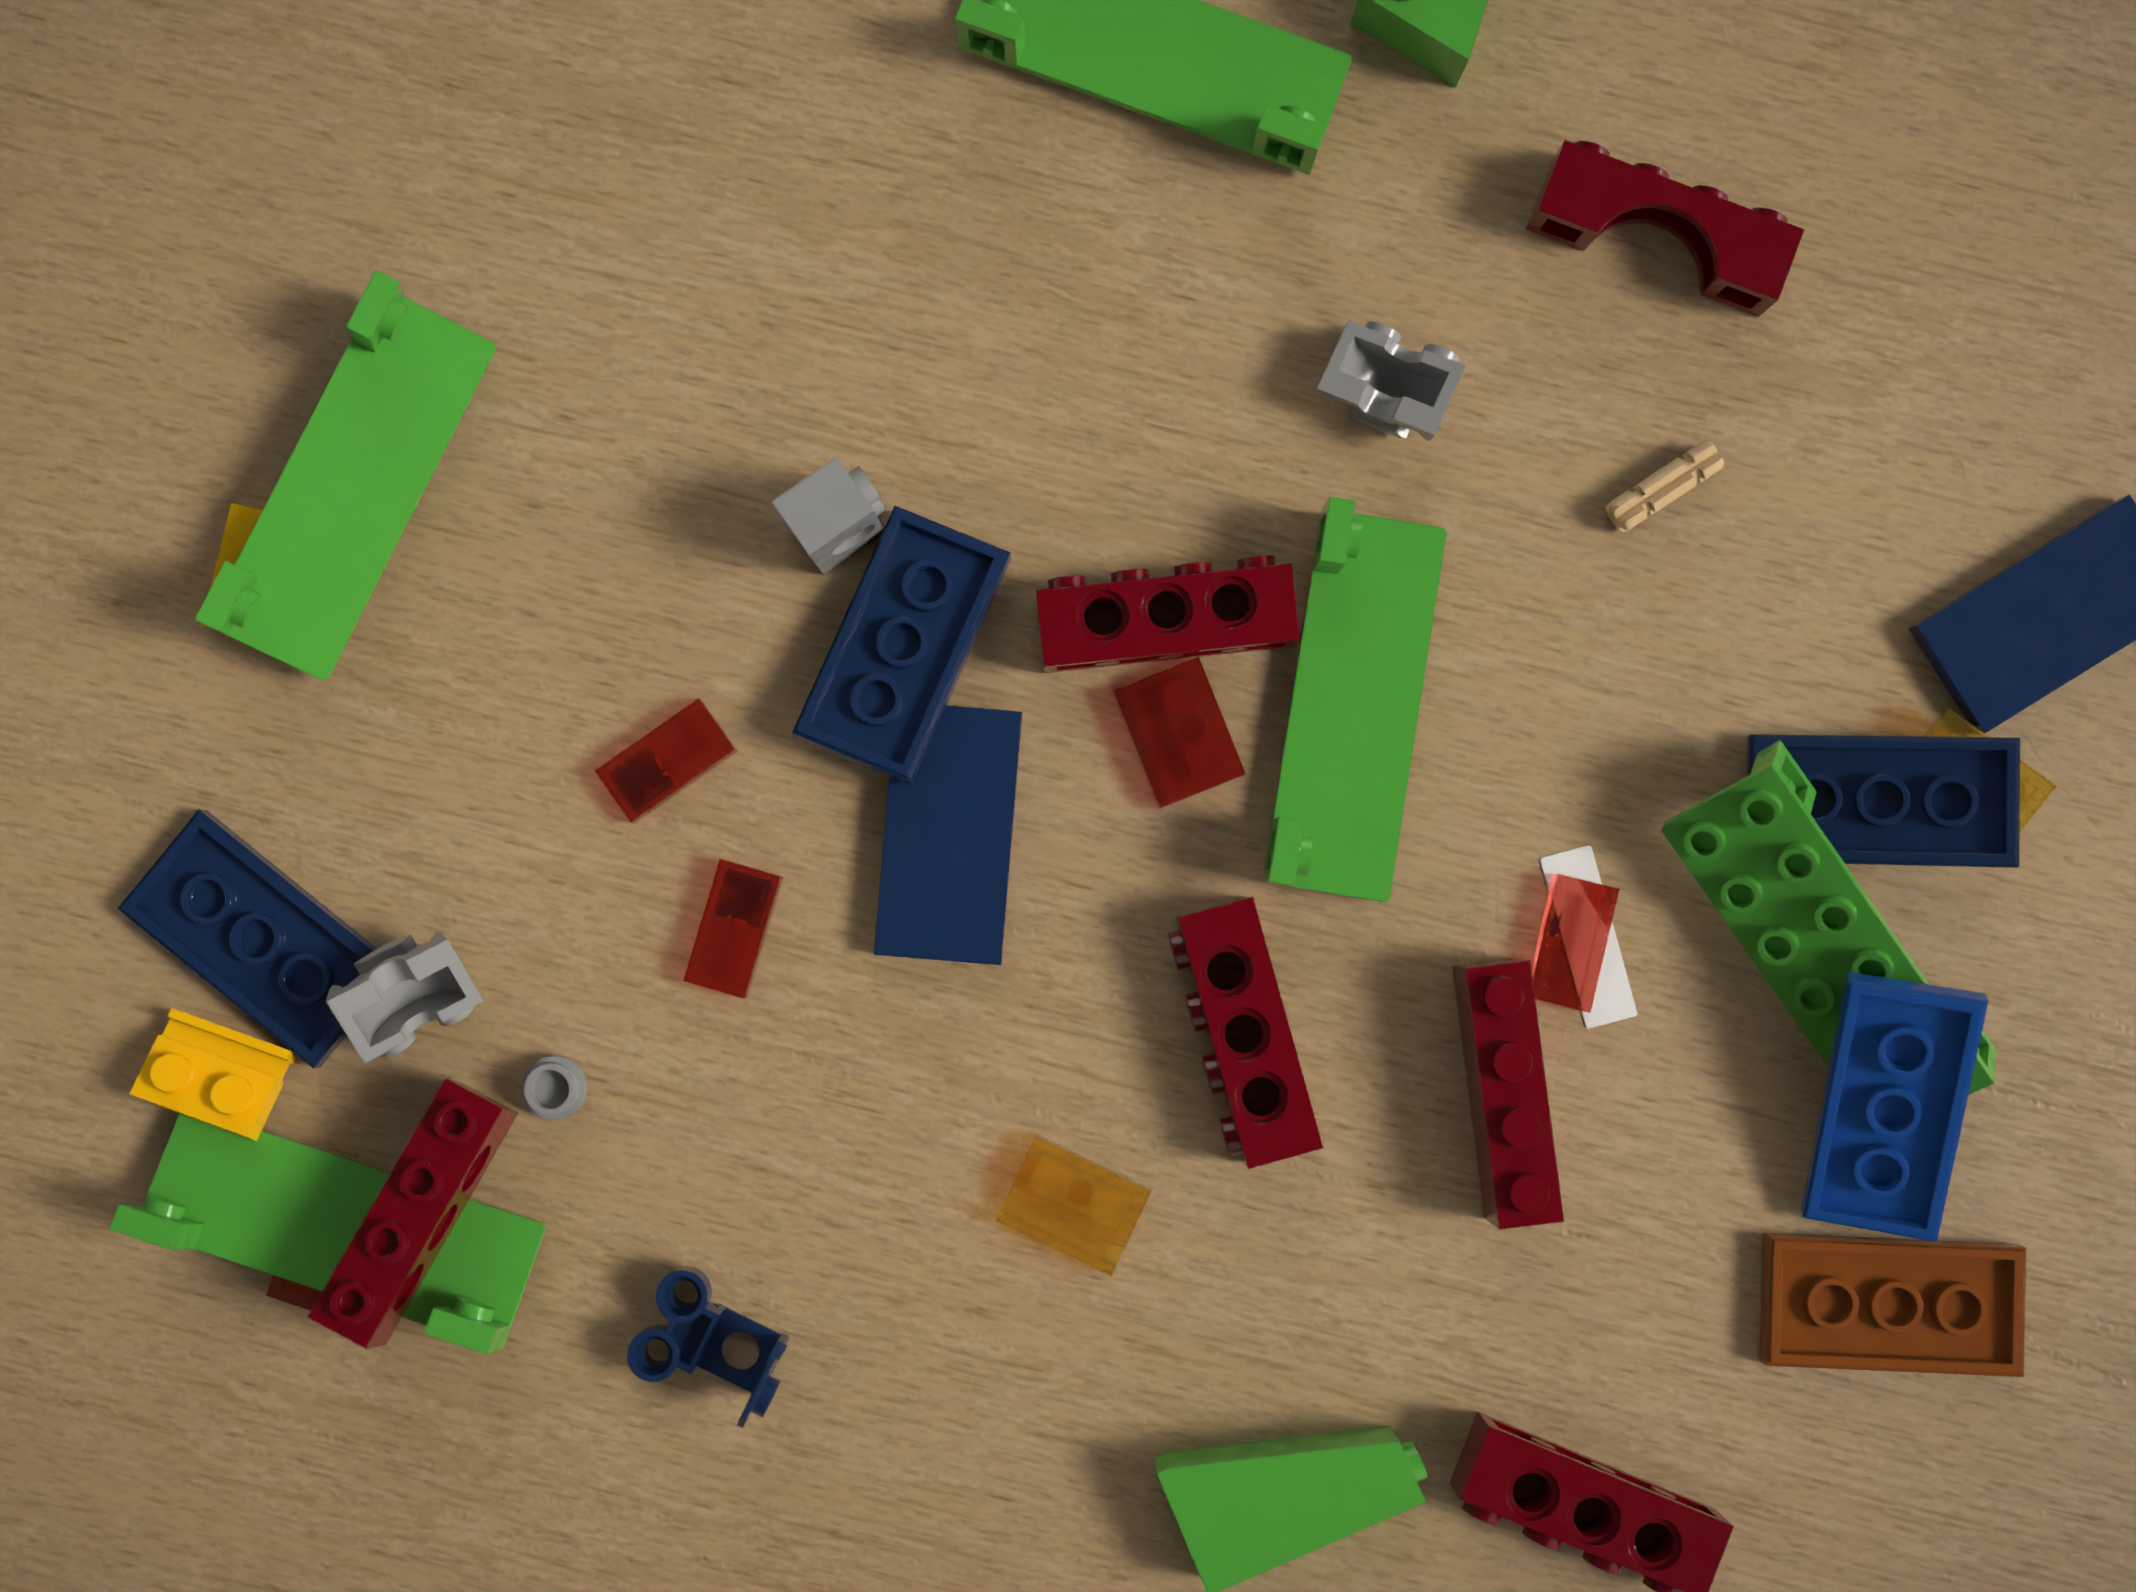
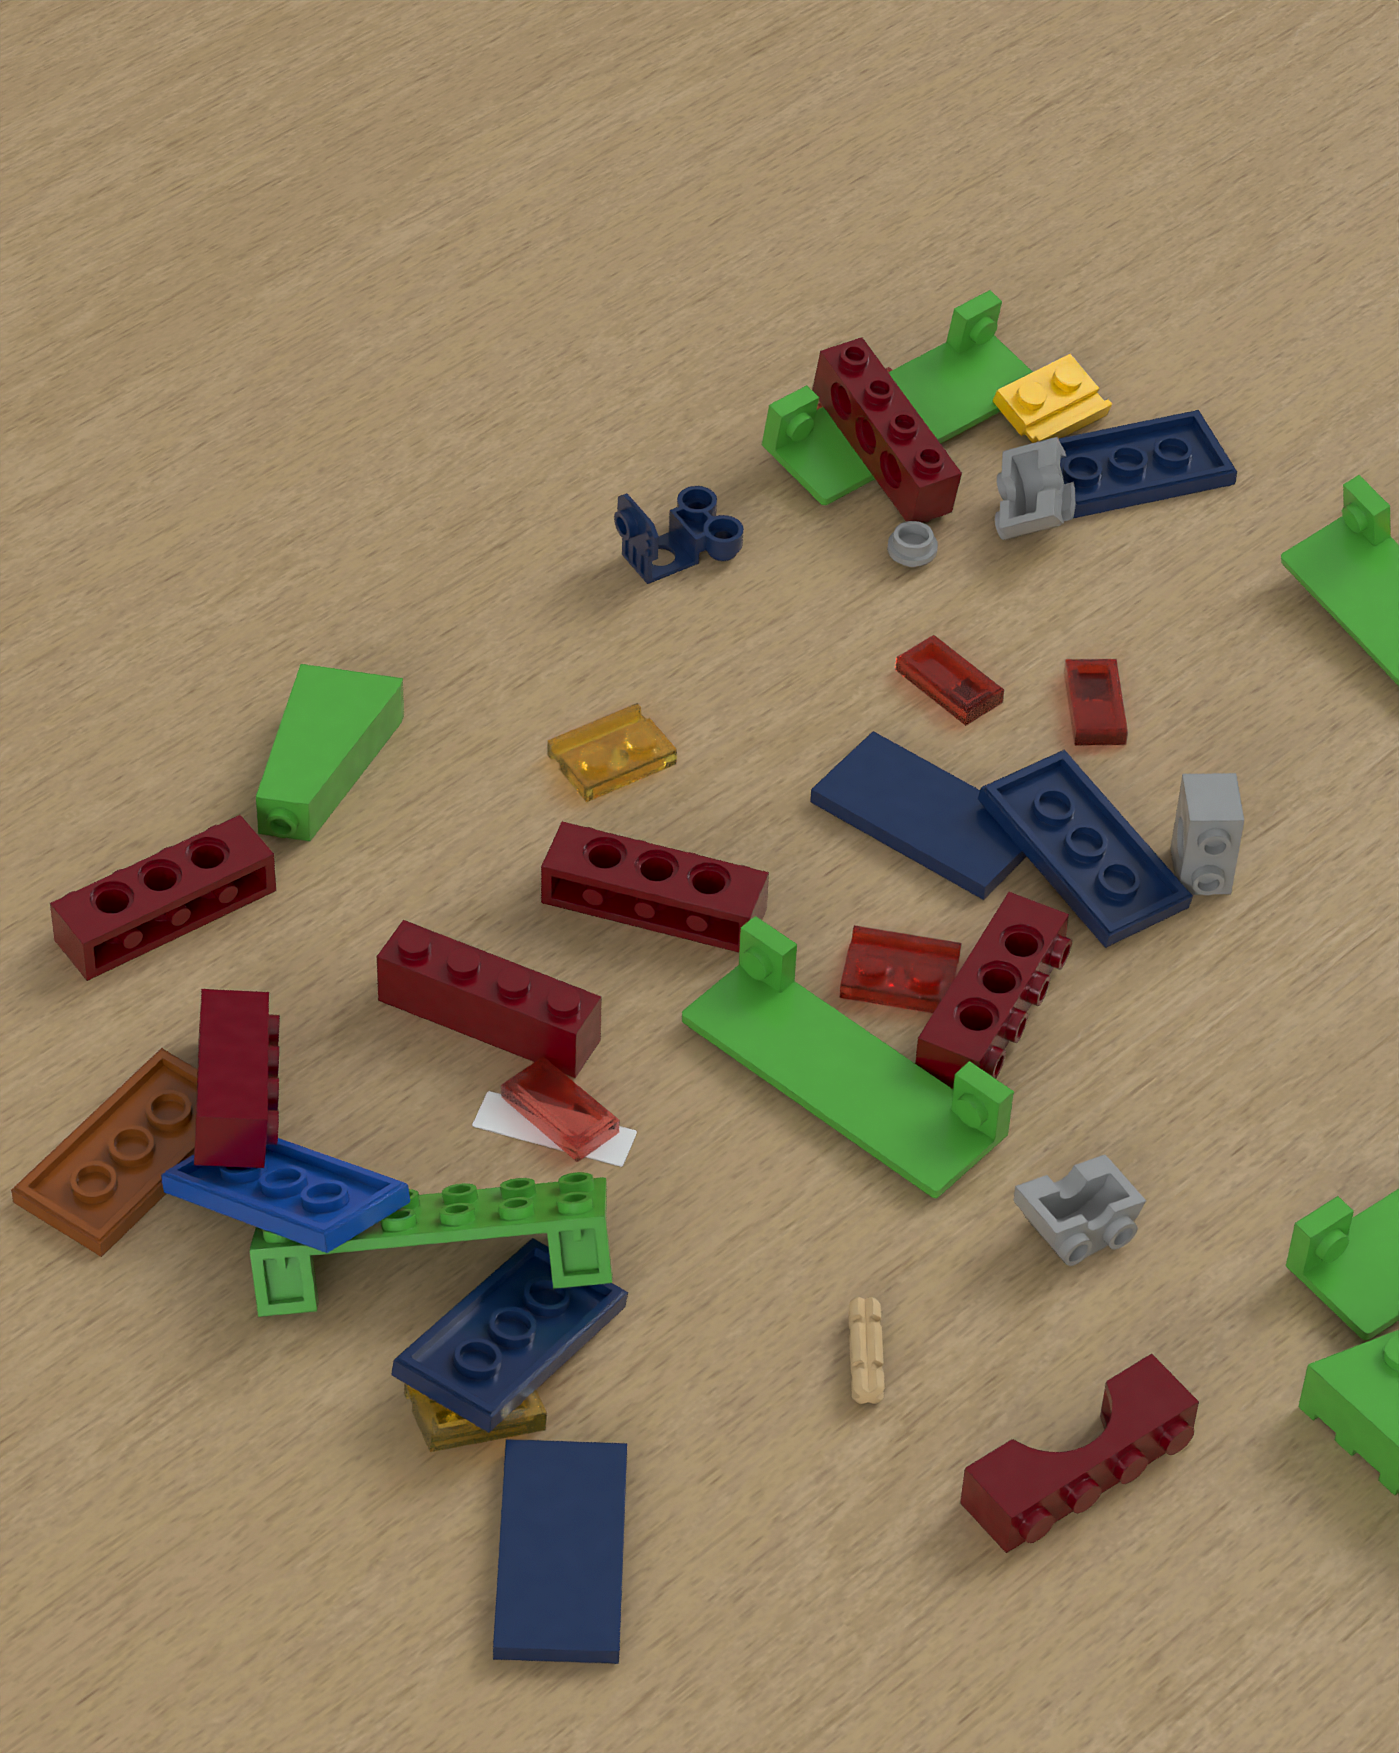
camera: 120 degrees right, 40 degrees down
none -> dark red brick [194,989,280,1168]

